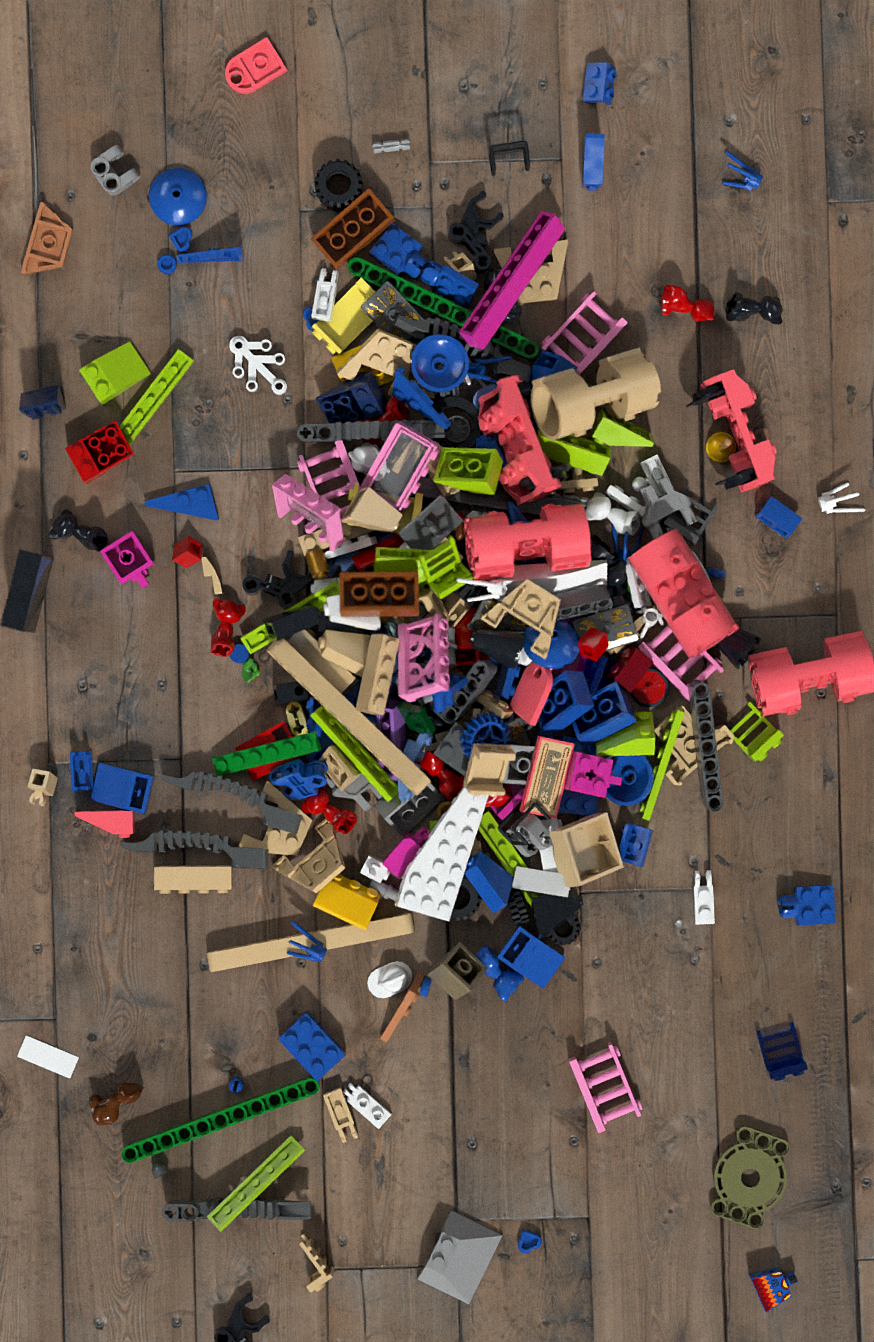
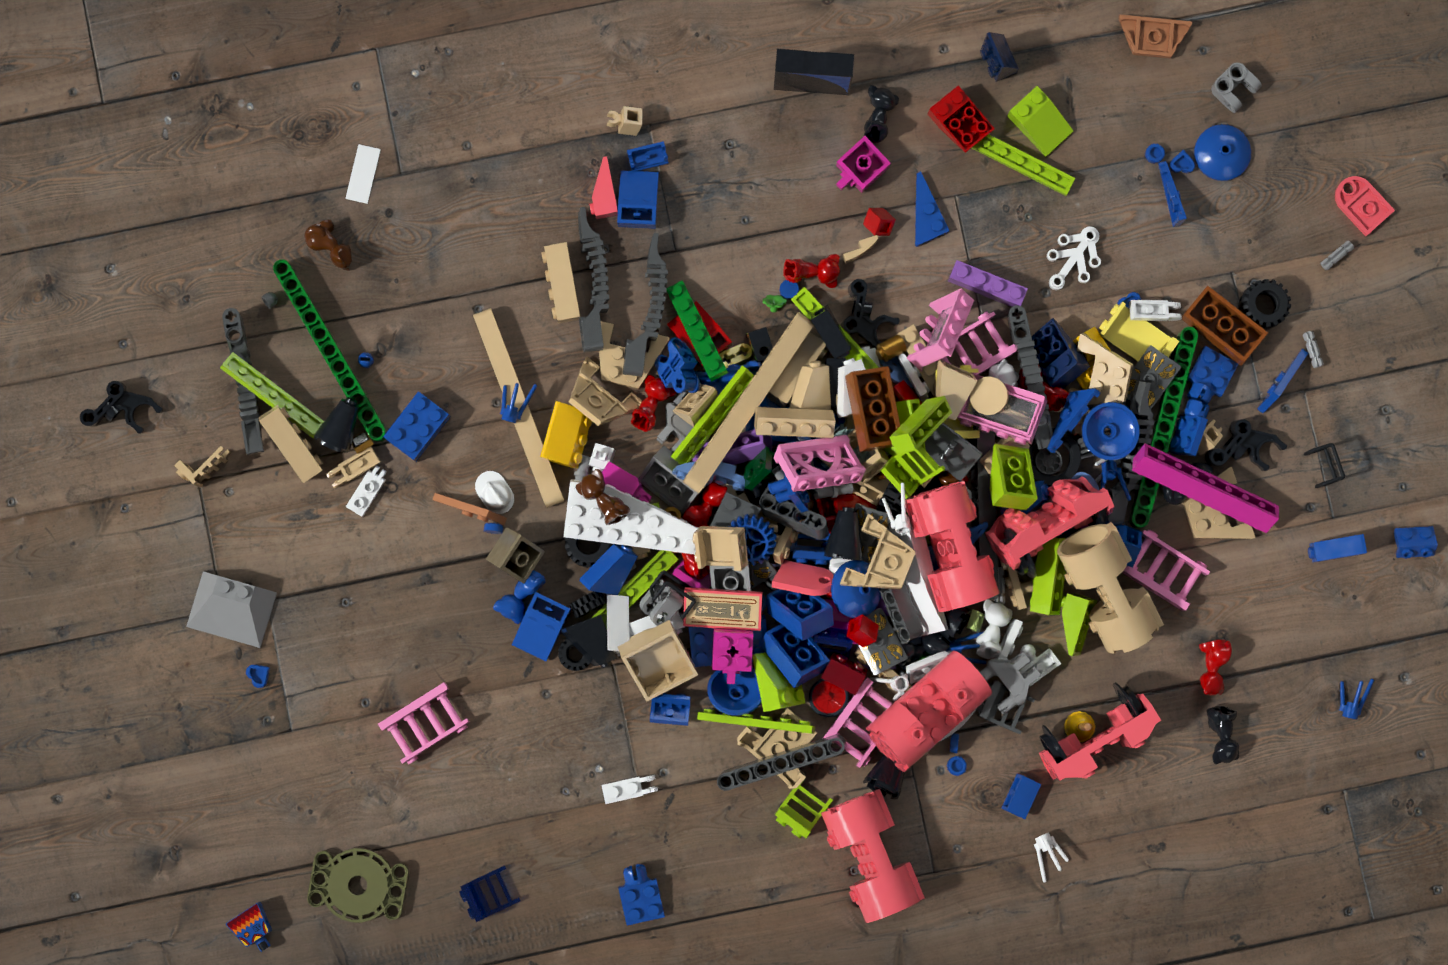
camera: 85 degrees right, 5 degrees down
none -> tan brick [259,405,323,483]
none -> black cone [314,397,359,453]
none -> tile [352,430,374,454]
none -> reddish brown animal [575,469,630,525]
none -> lime brick [890,396,952,454]
none -> blue tile [947,756,967,776]
none -> medium lavender brick [948,260,1028,307]
none -> yellowish green tile [967,610,985,633]
none -> tan tile [970,376,1009,415]
none -> blue wing [1257,349,1308,413]
none -> light grey axle [1320,240,1354,270]

